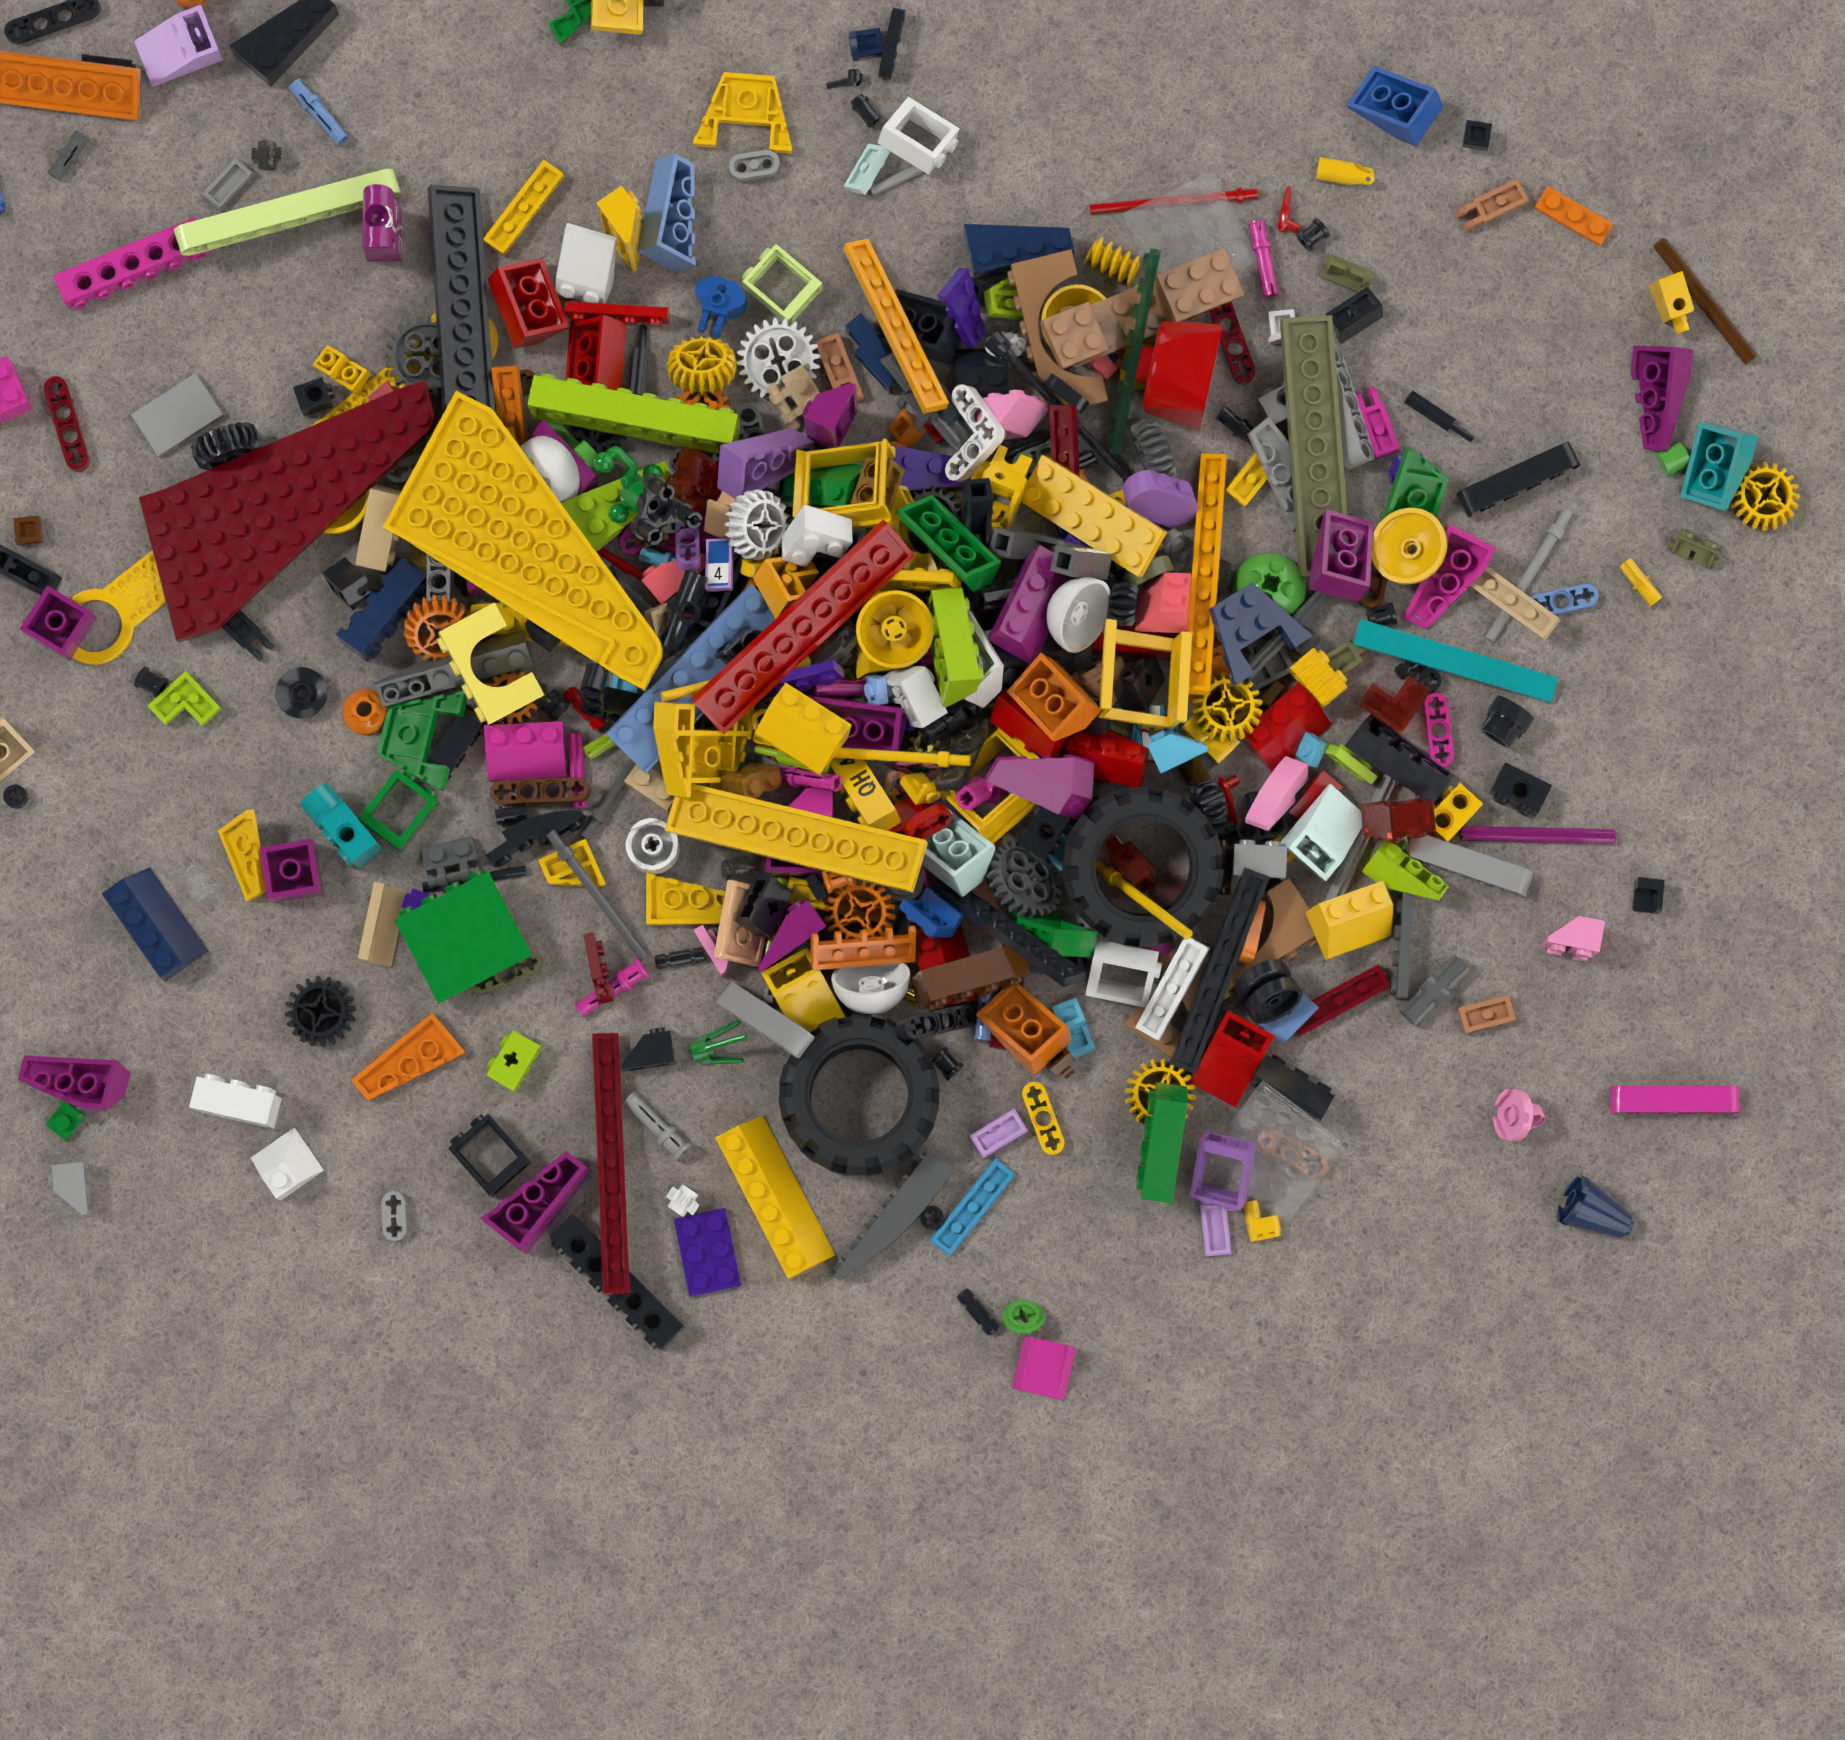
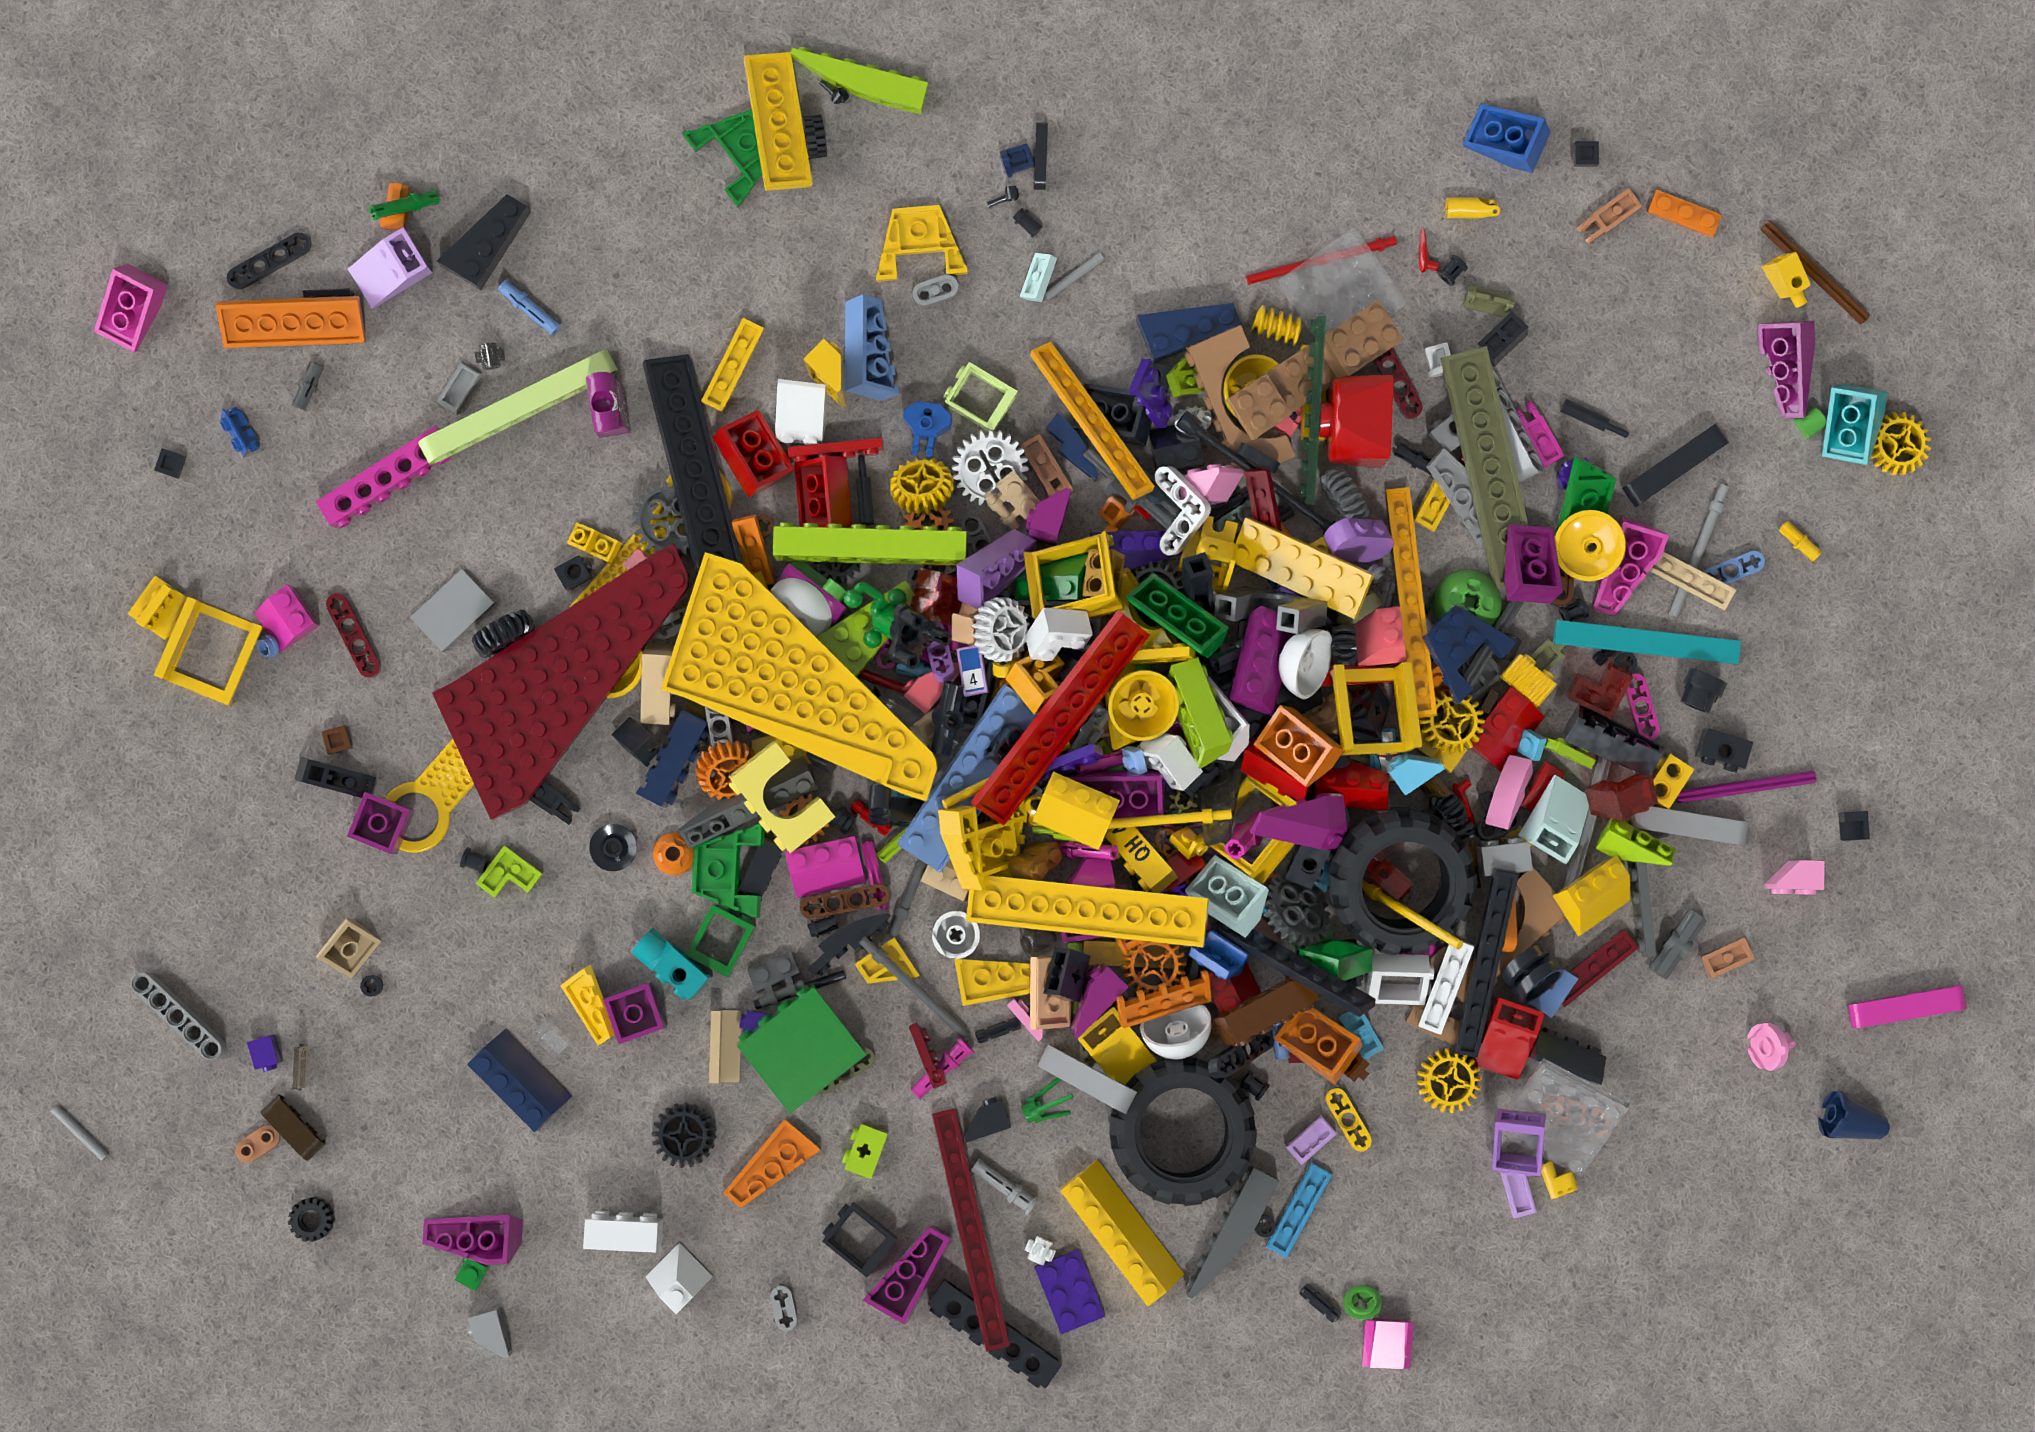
camera: 15 degrees left, 5 degrees up
black tile [806,873,828,904] -> none
white window [878,97,960,175] -> none
red beam [903,803,952,840] -> none
green brick [1136,1082,1188,1203] -> none
dark pink pin [1248,220,1279,298] -> none
olive hinge [1667,528,1722,569] -> none

